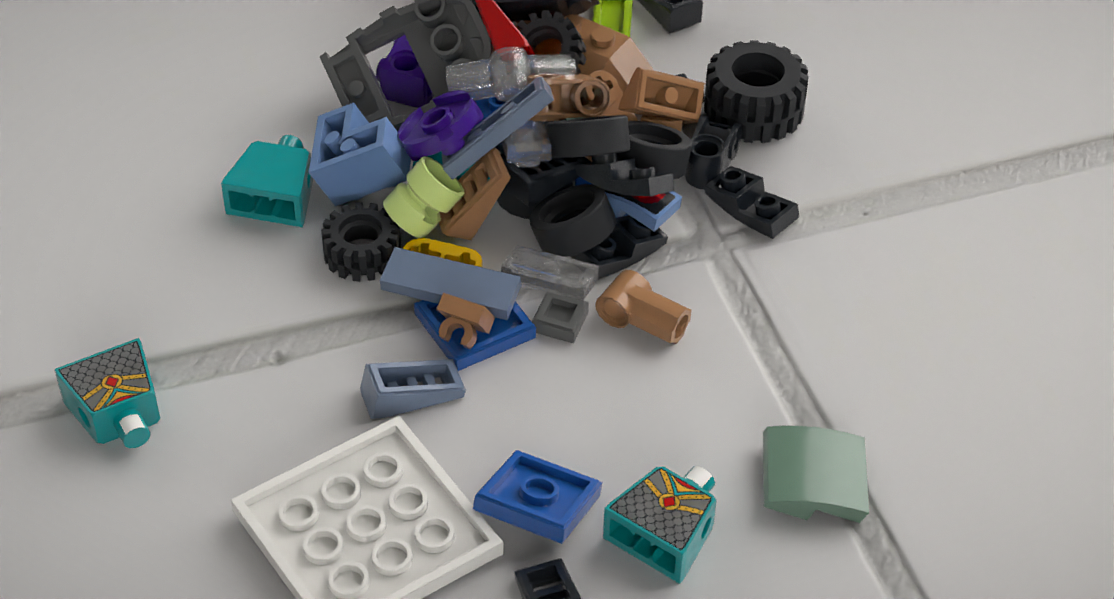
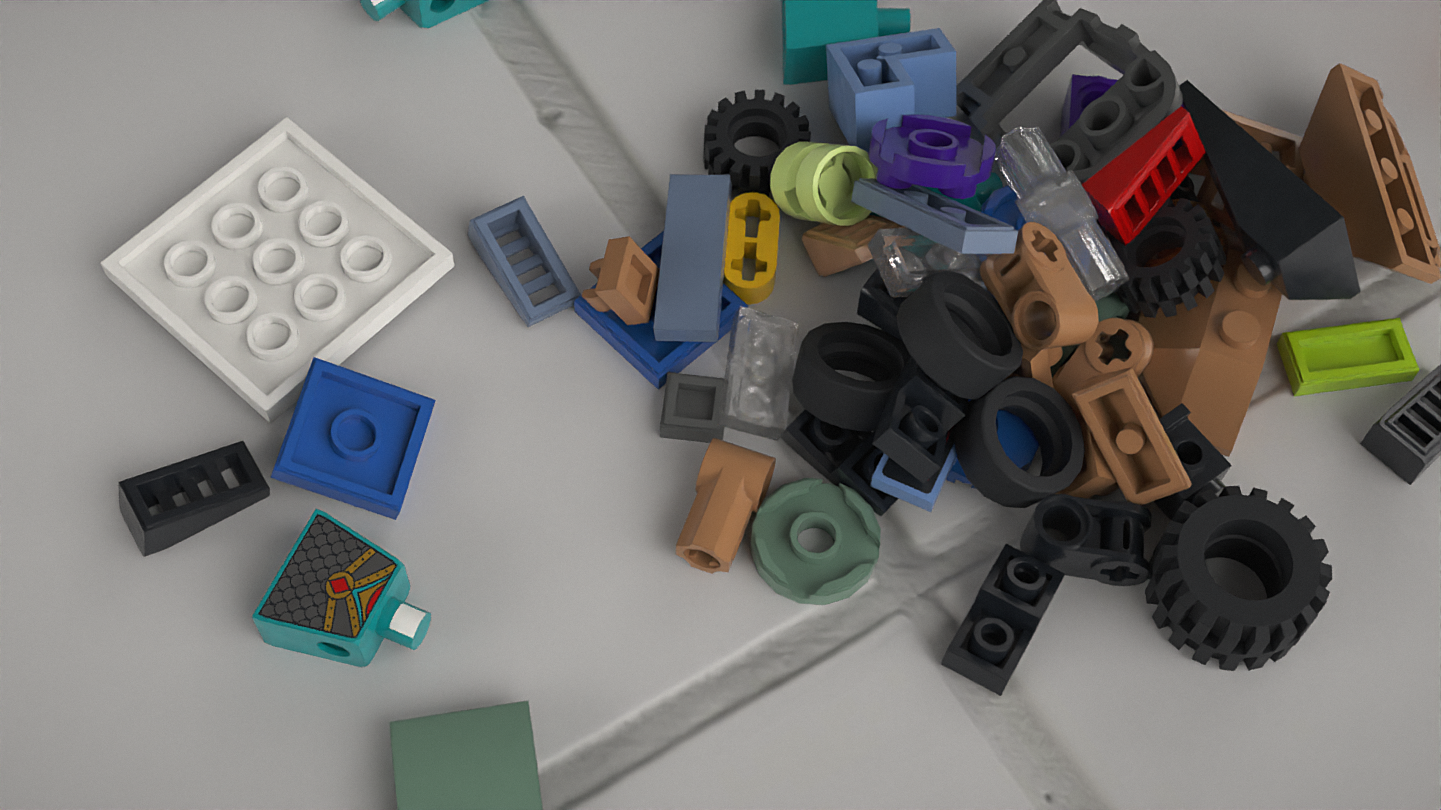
camera: 75 degrees right, 15 degrees up
none -> sand green tile [750,478,881,605]

